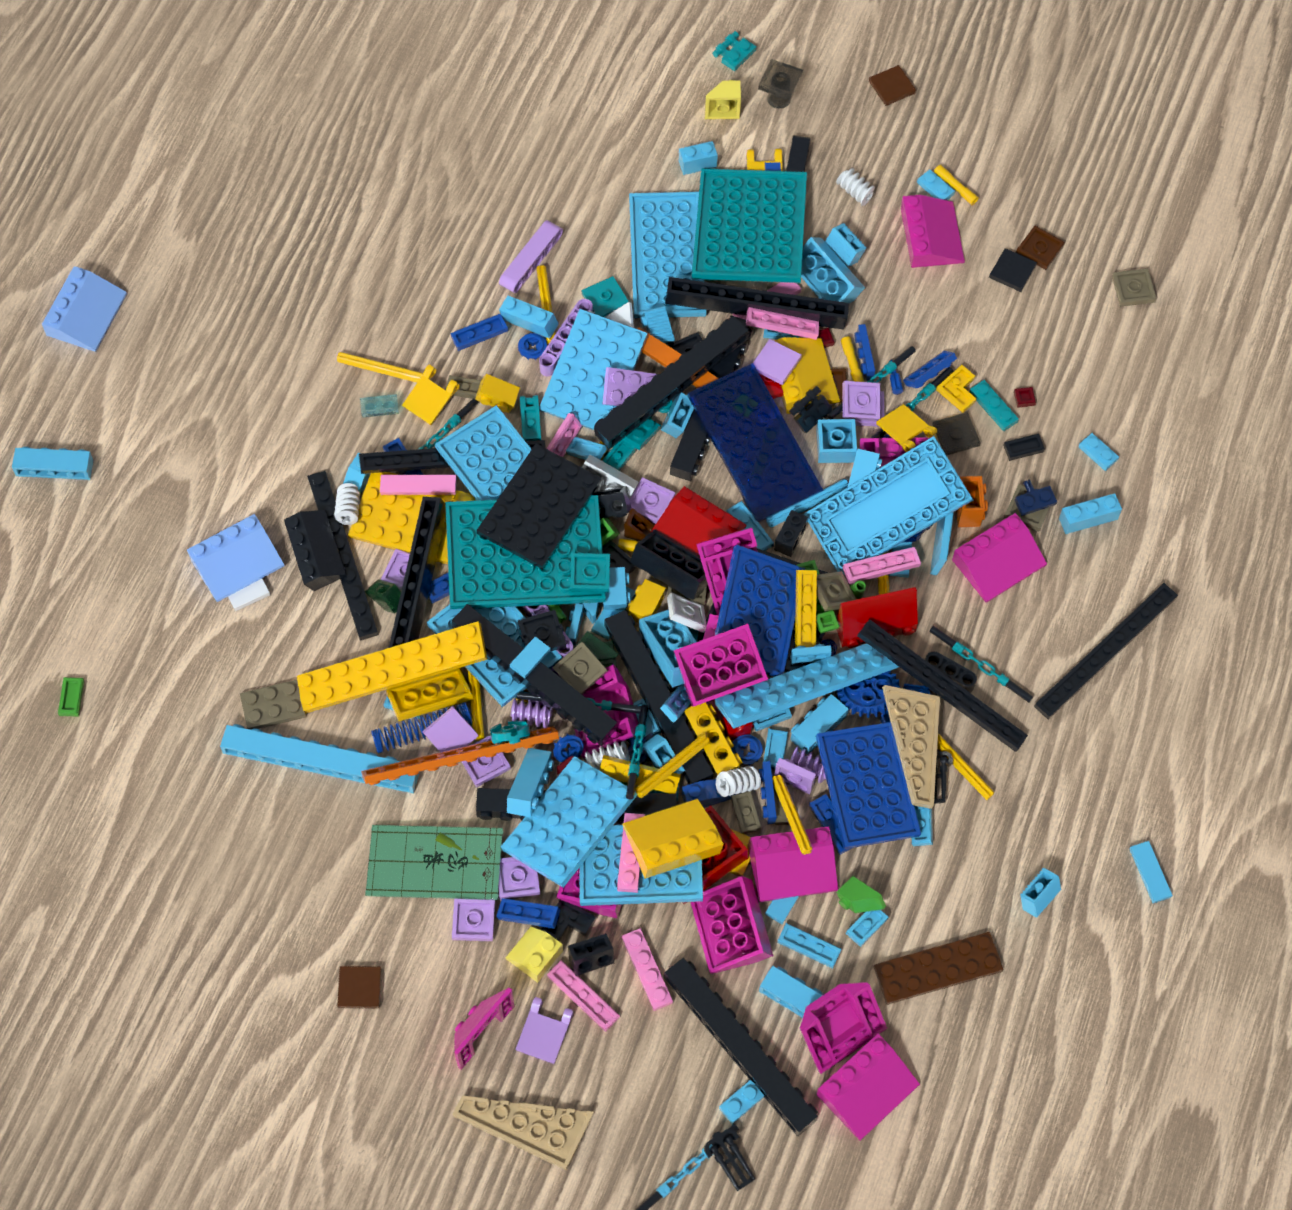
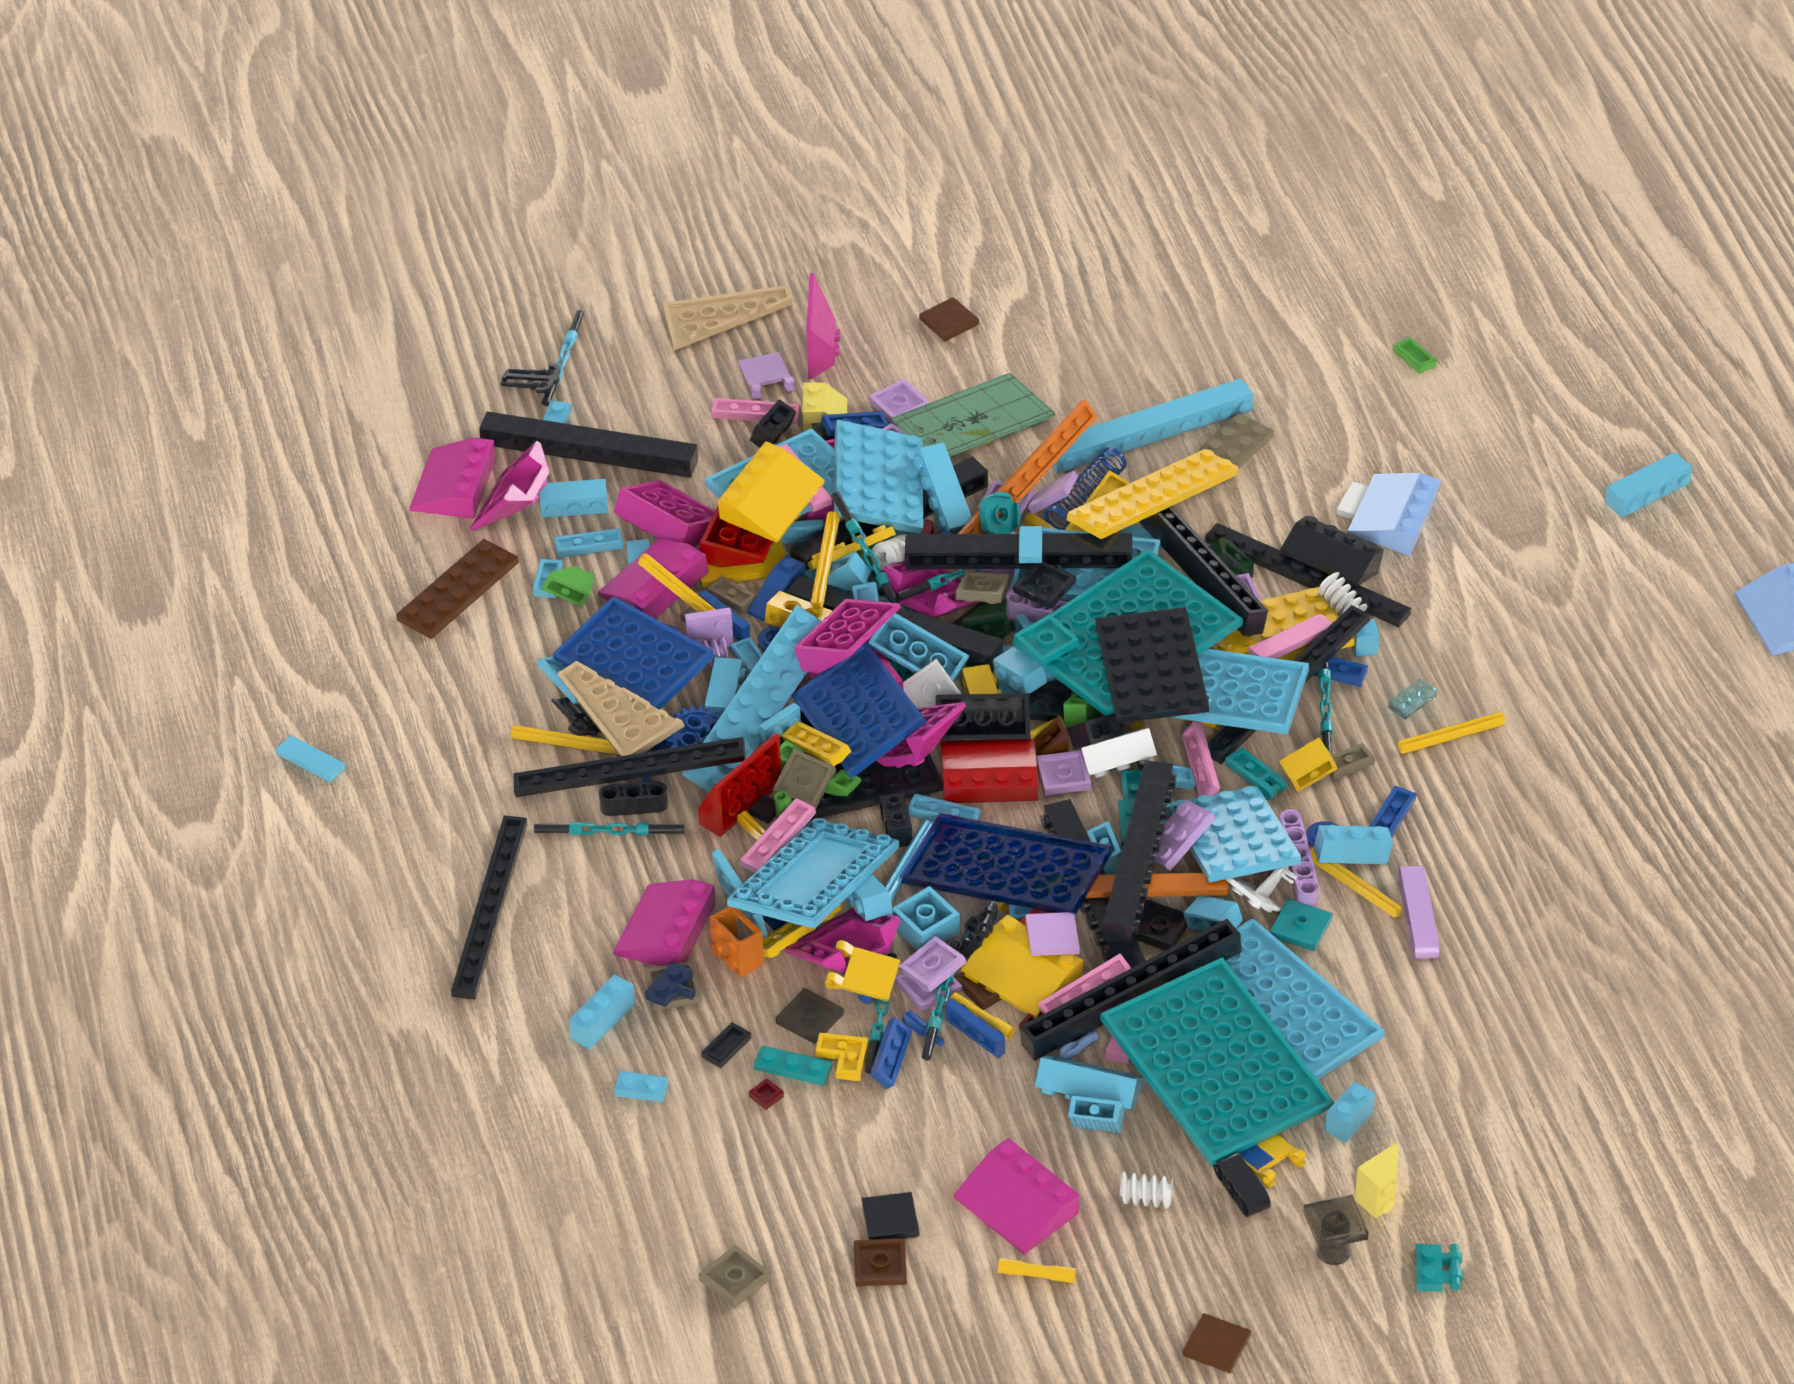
camera: 145 degrees right, 20 degrees down
yellow flag [402,365,460,425] -> none
bright pink plate [622,928,673,1011] -> none
white piece [716,766,761,797] -> none
medium azure plate [917,169,955,200] -> none
medium azure brick [1020,868,1061,917] -> none

